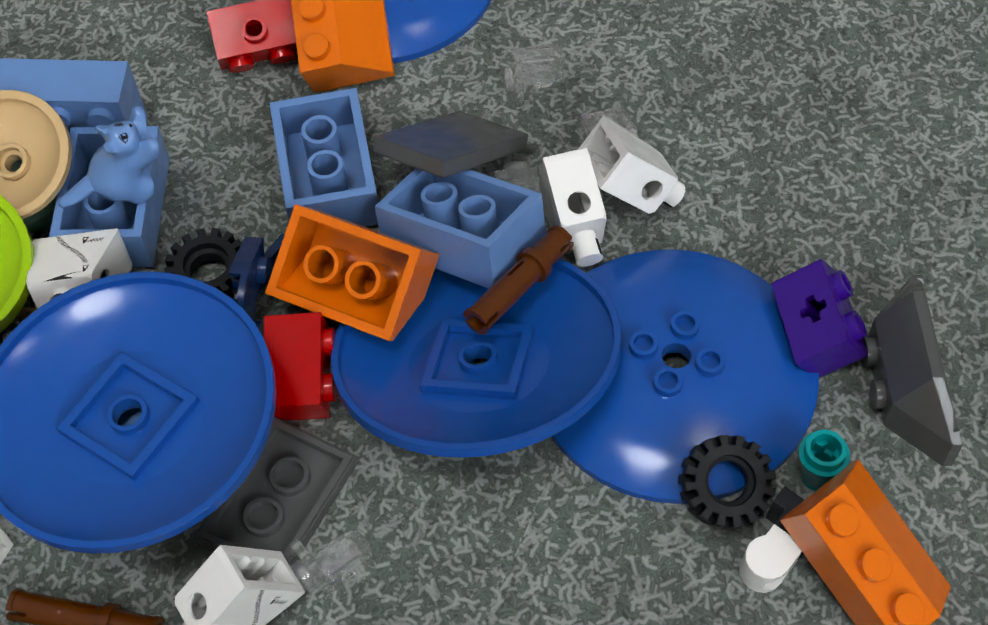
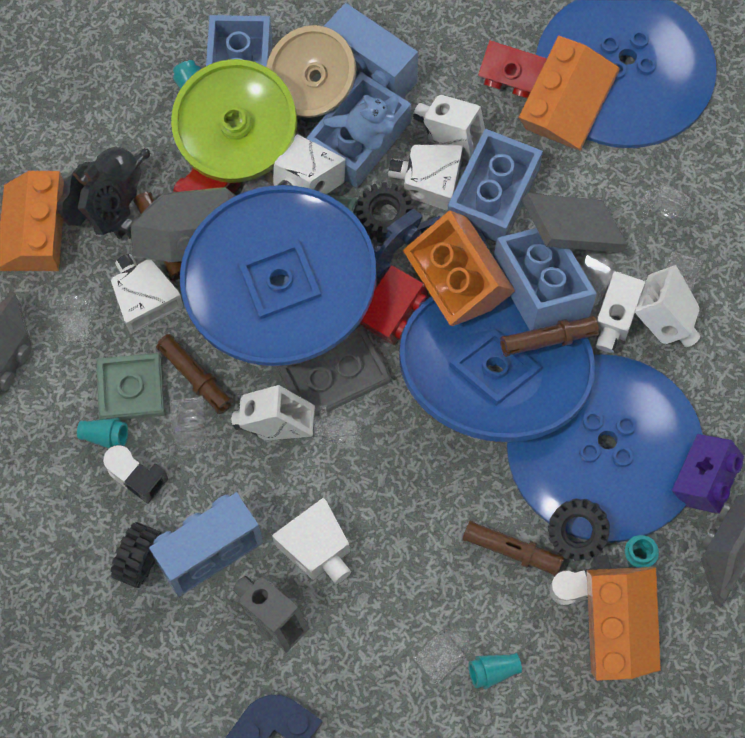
camera: 35 degrees right, 10 degrees up
none -> white torso [388,145,462,210]
none -> white torso [413,95,485,160]
none -> reddish brown pin [463,520,564,576]

